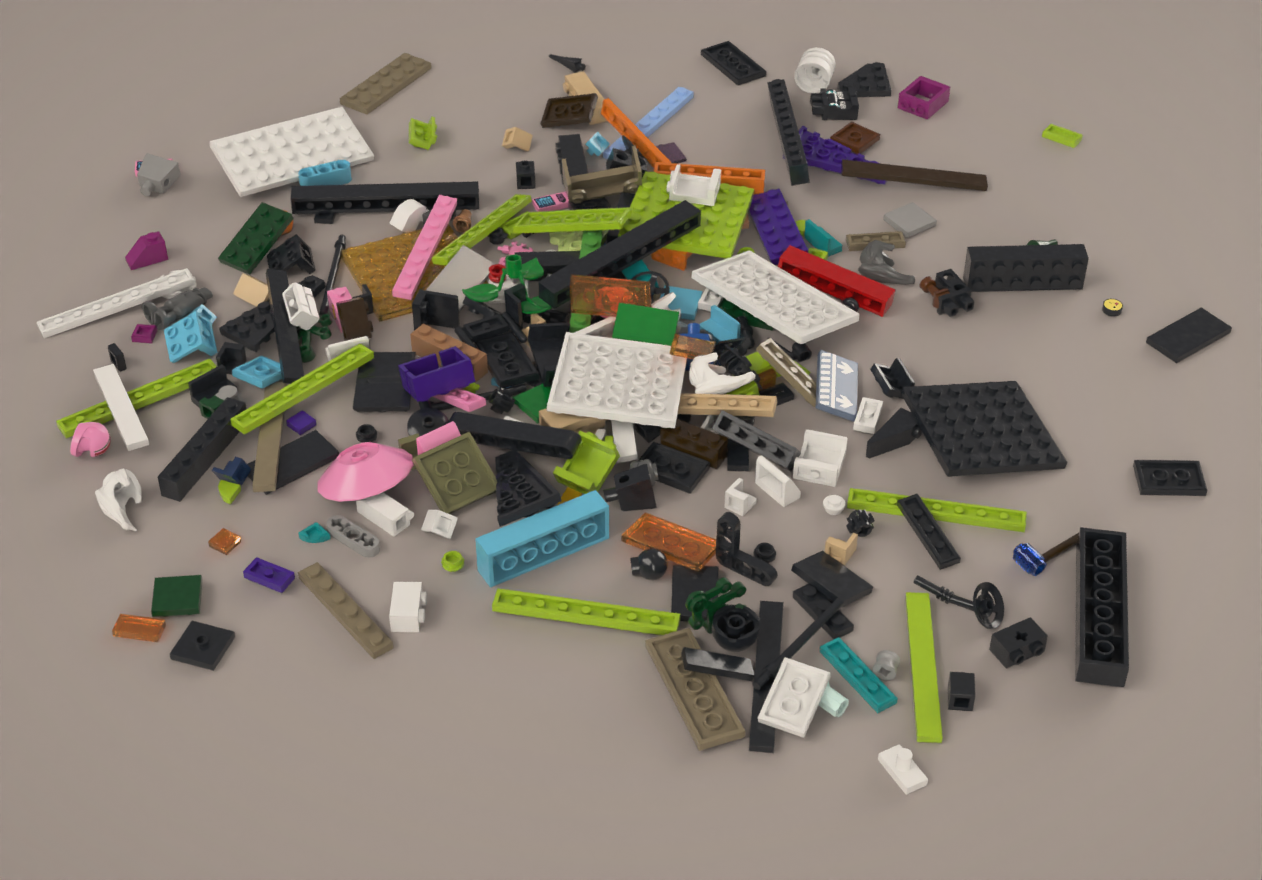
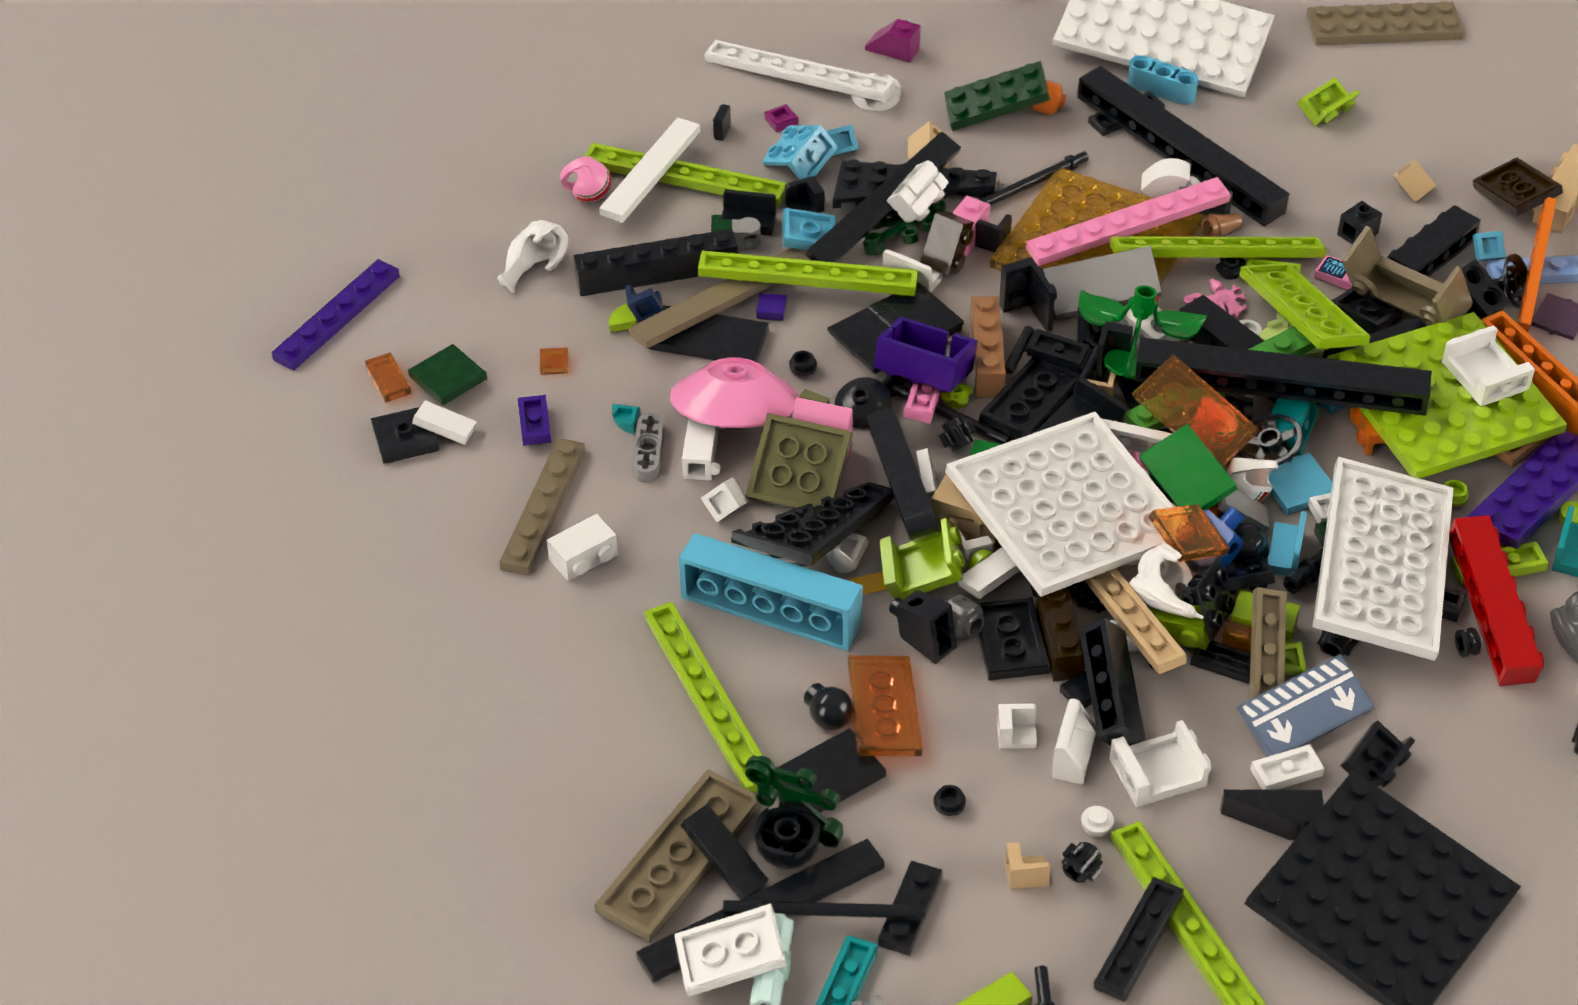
camera: 55 degrees right, 5 degrees up
dark grey piece [142,287,213,330] -> none
black bracket [266,234,316,274] -> none
lime plate [441,551,464,572] -> none
black beam [716,512,778,586] -> none
black tile [791,550,873,607] -> none
none -> dark purple plate [271,259,400,371]
none -> white tile [412,400,477,445]

